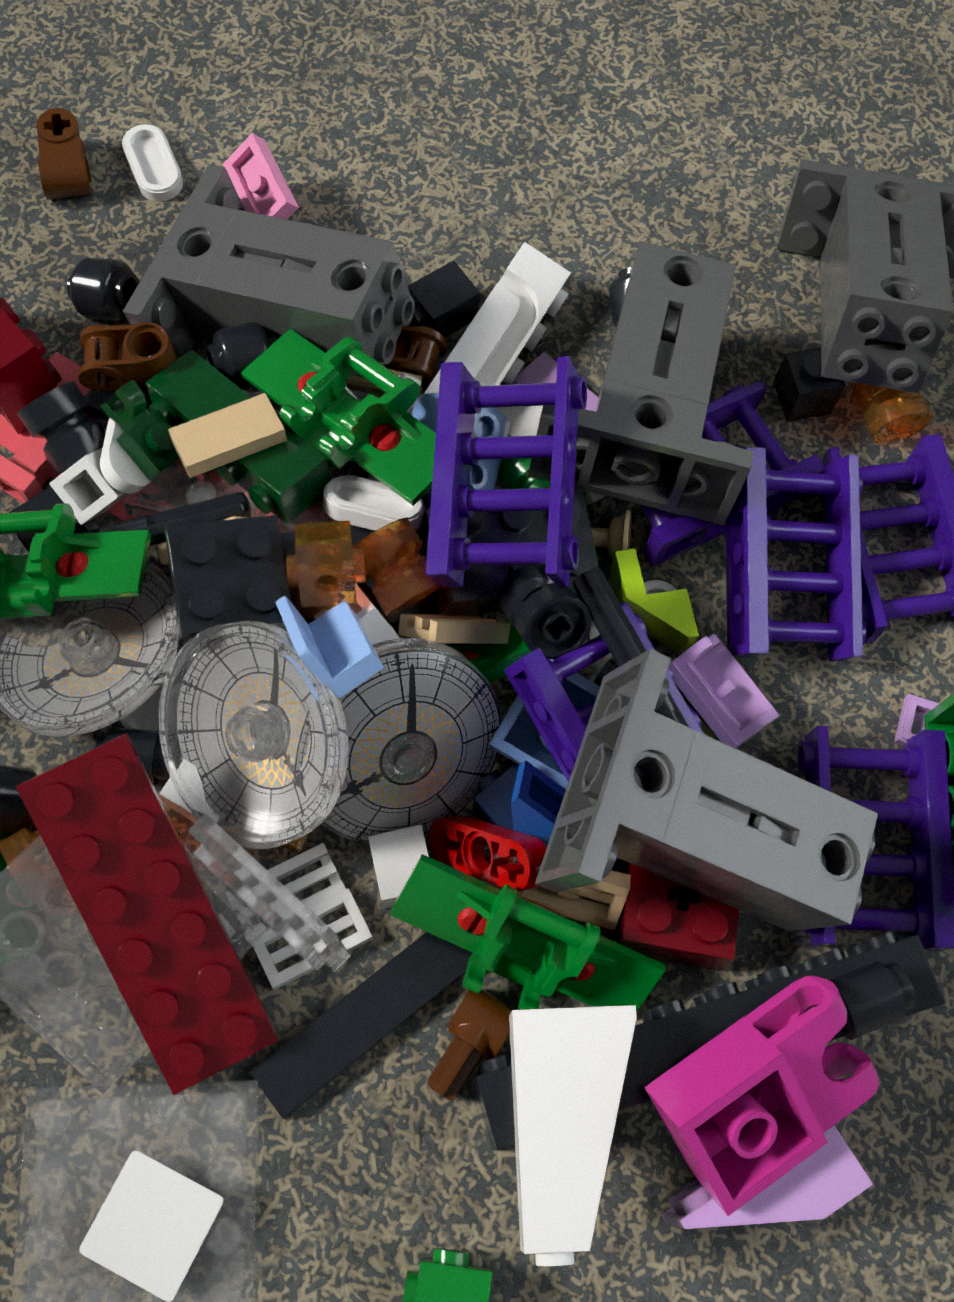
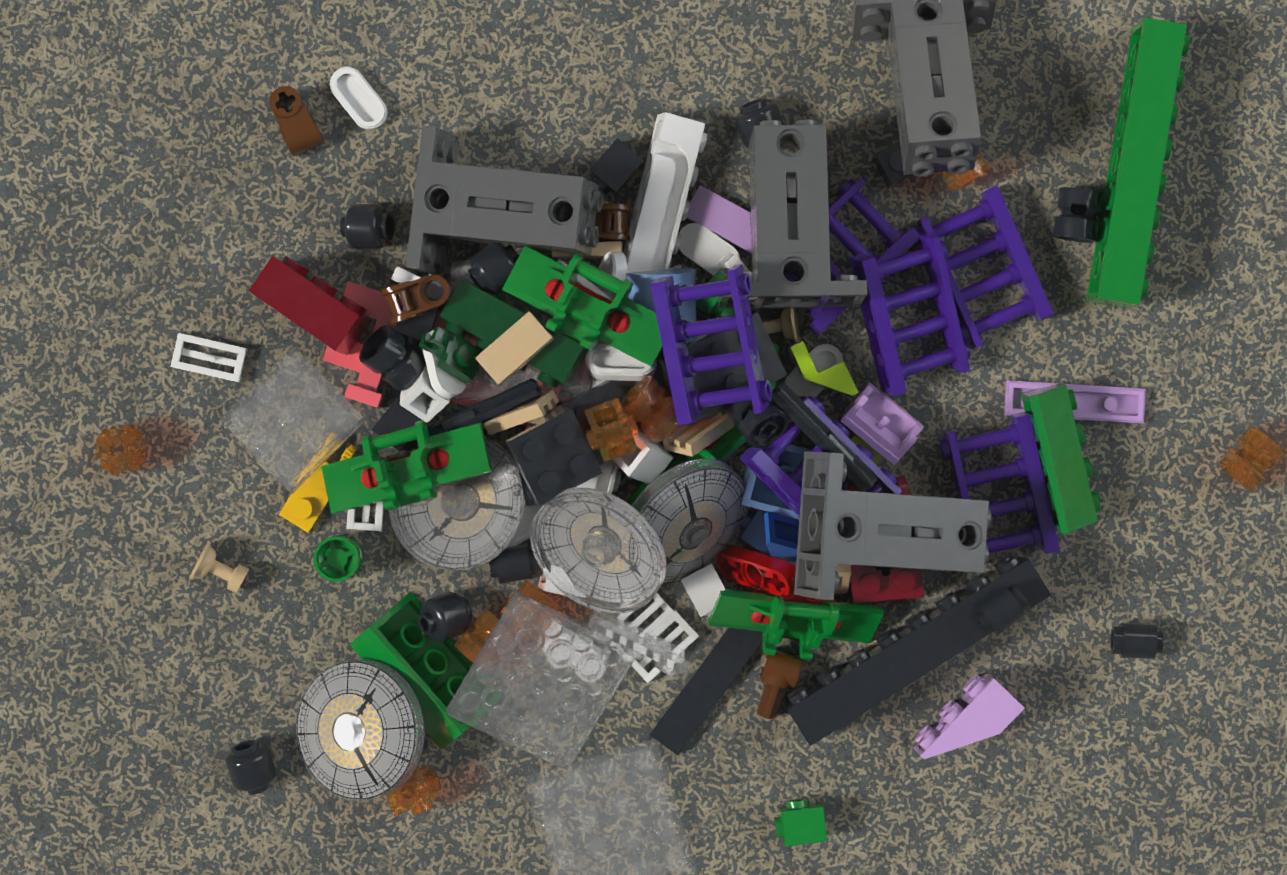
camera: 15 degrees left, 20 degrees up
dark red plate [16,733,279,1096] -> none
white sticker [79,1151,223,1302] -> none
bright pink panel [223,133,299,220] -> none
light blue panel [276,595,384,699] -> none
white slope [509,1005,636,1266] -> none
dark pink brick [644,976,879,1216] -> none

